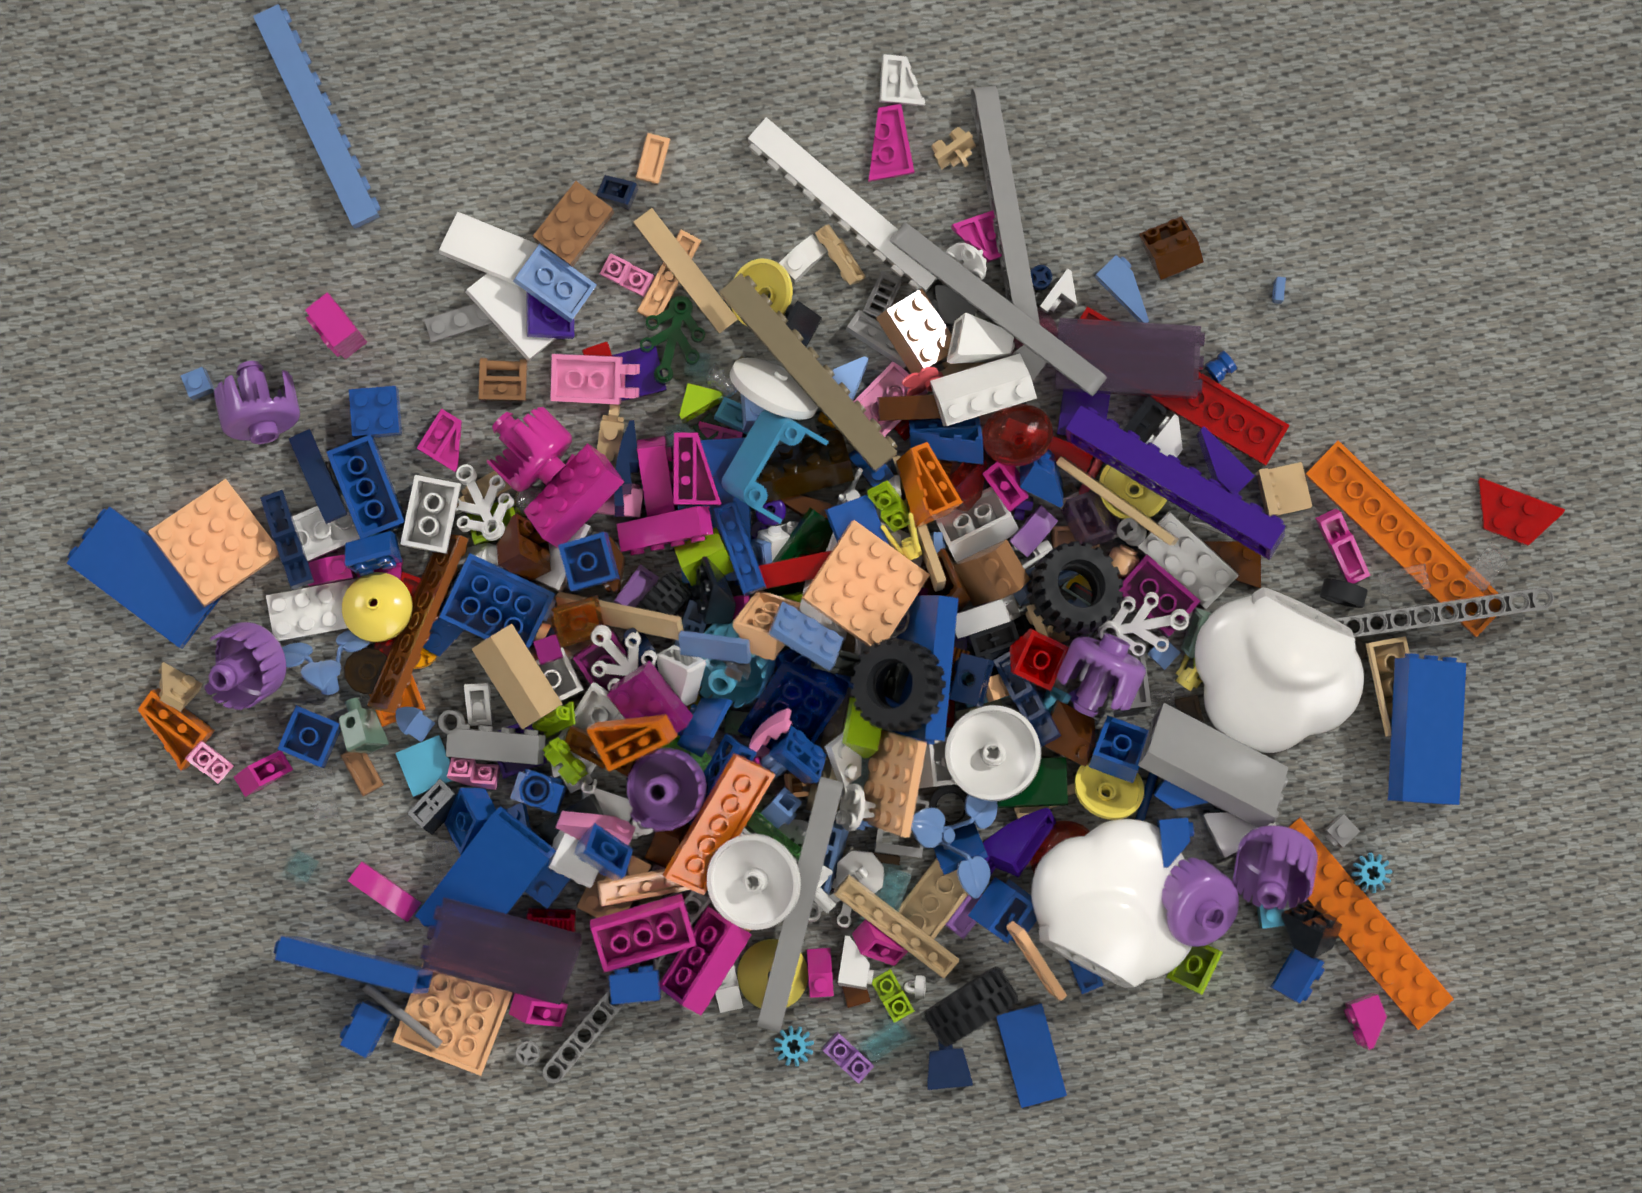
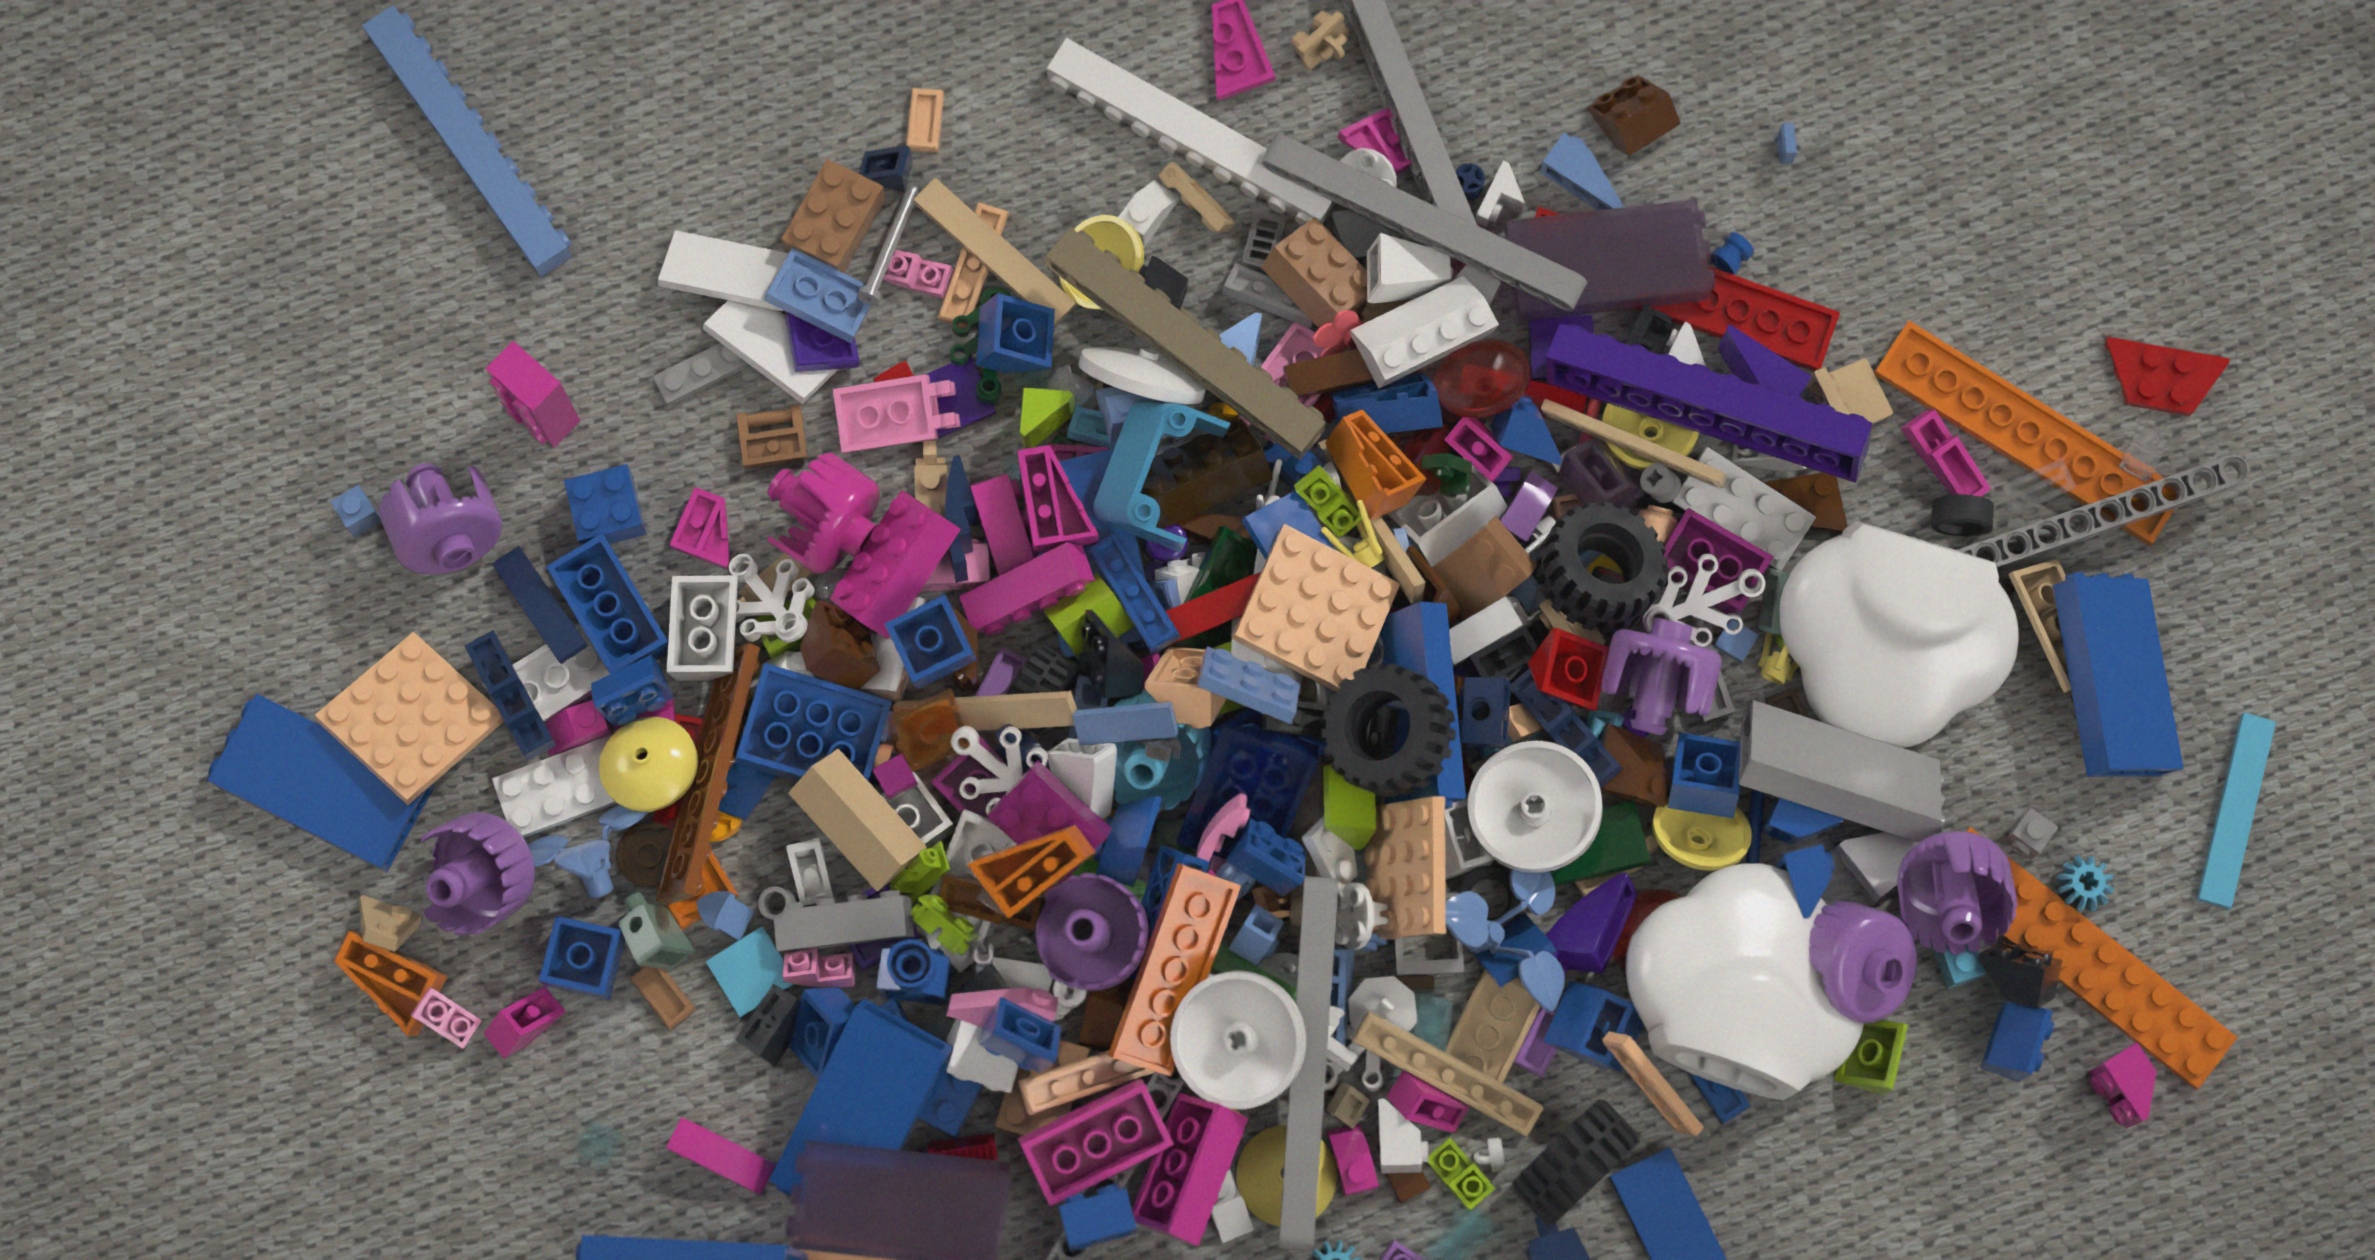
camera: 10 degrees left, 10 degrees down
none -> light grey bar [857,185,919,306]
none -> blue slope [976,293,1055,373]
none -> dark tan tile [1324,1082,1370,1129]
none -> dark green bracket [1421,453,1472,496]
none -> medium azure tile [2196,712,2276,910]

